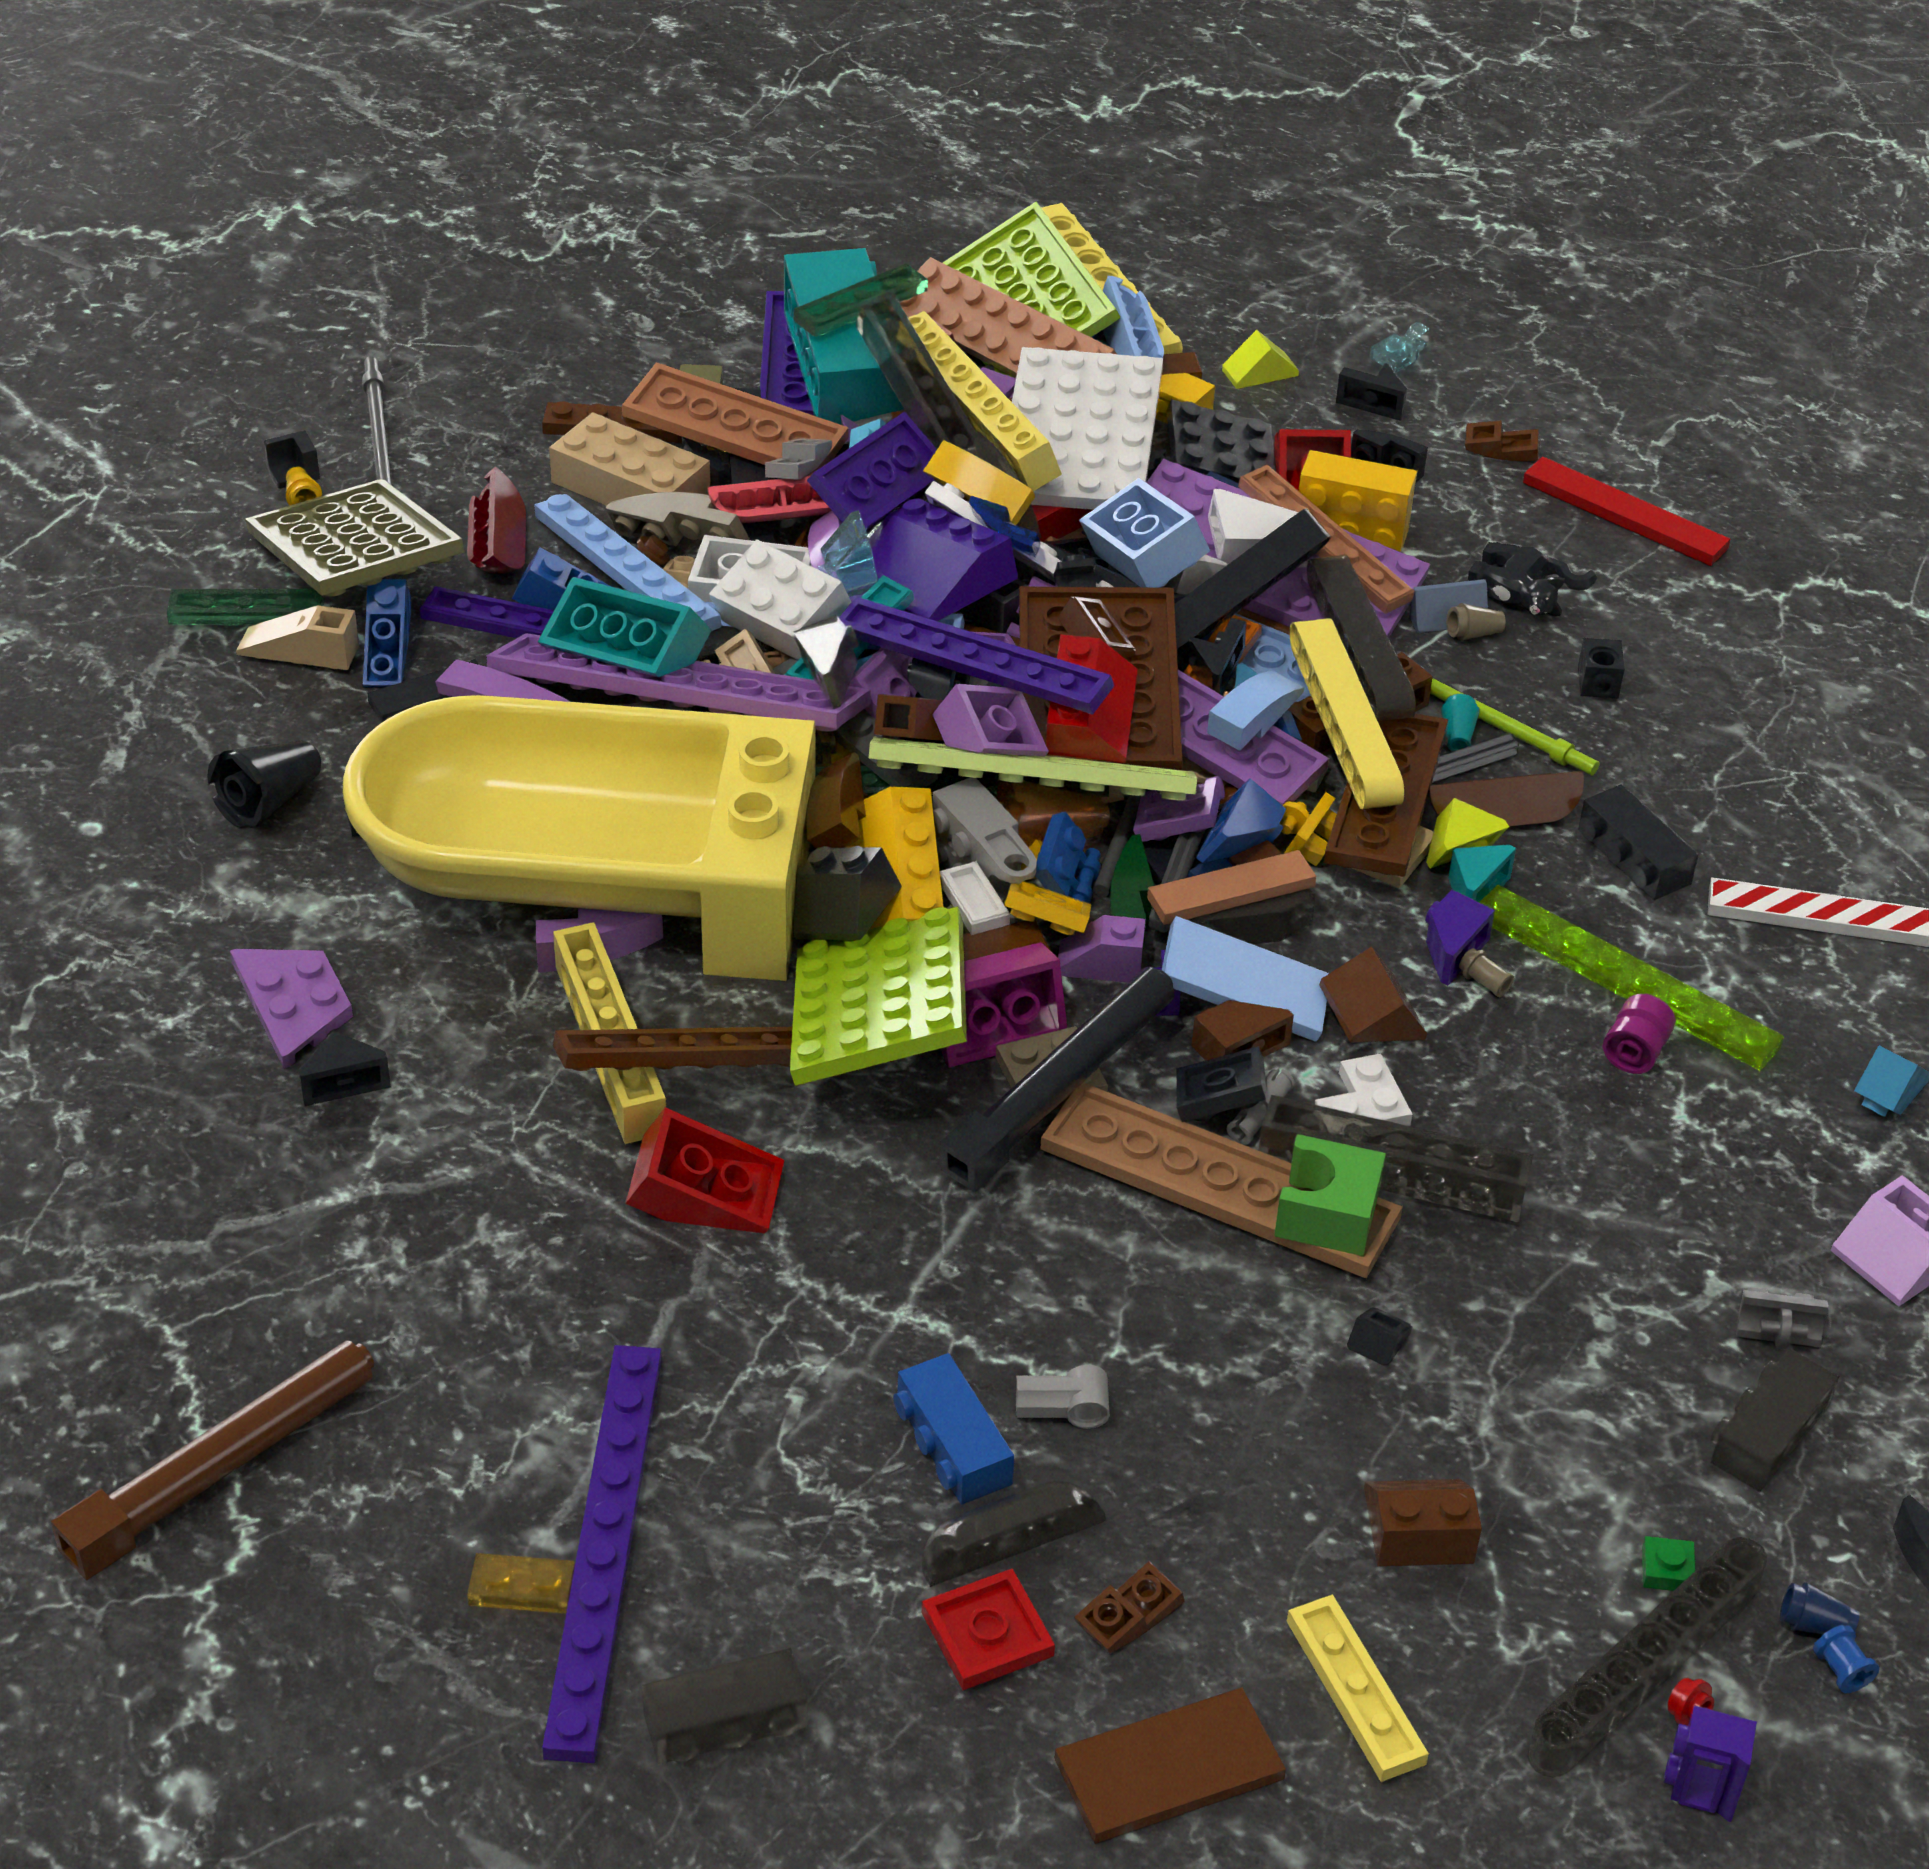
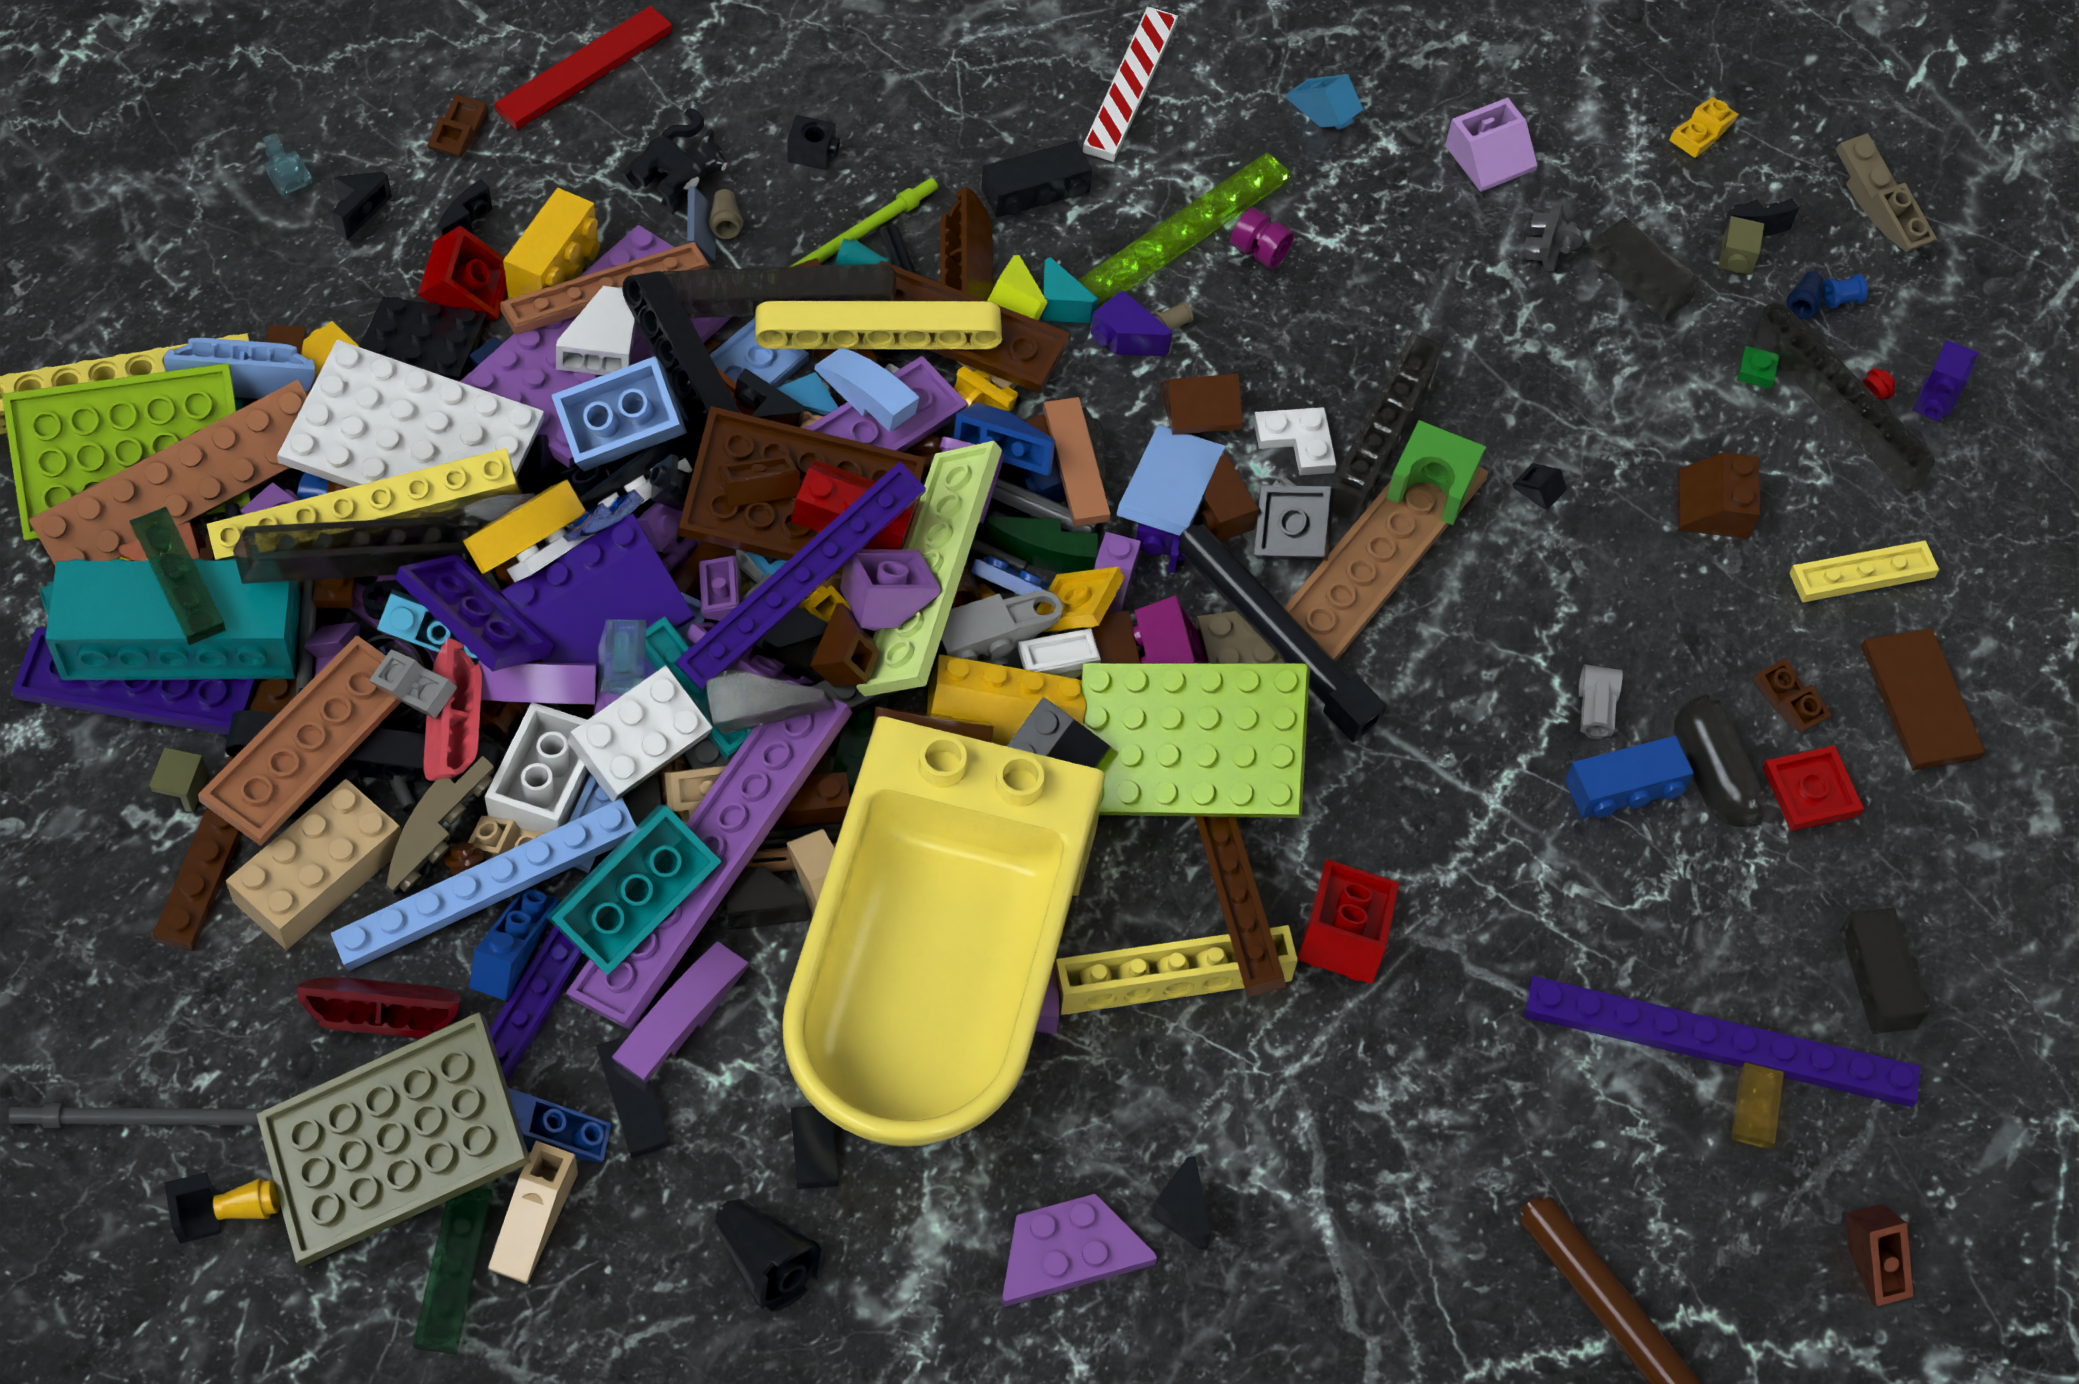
camera: 85 degrees left, 15 degrees up
neon yellow slope [1222,330,1299,389] -> none
none -> olive brick [1718,216,1764,275]
none -> copper slope [1845,1204,1913,1307]

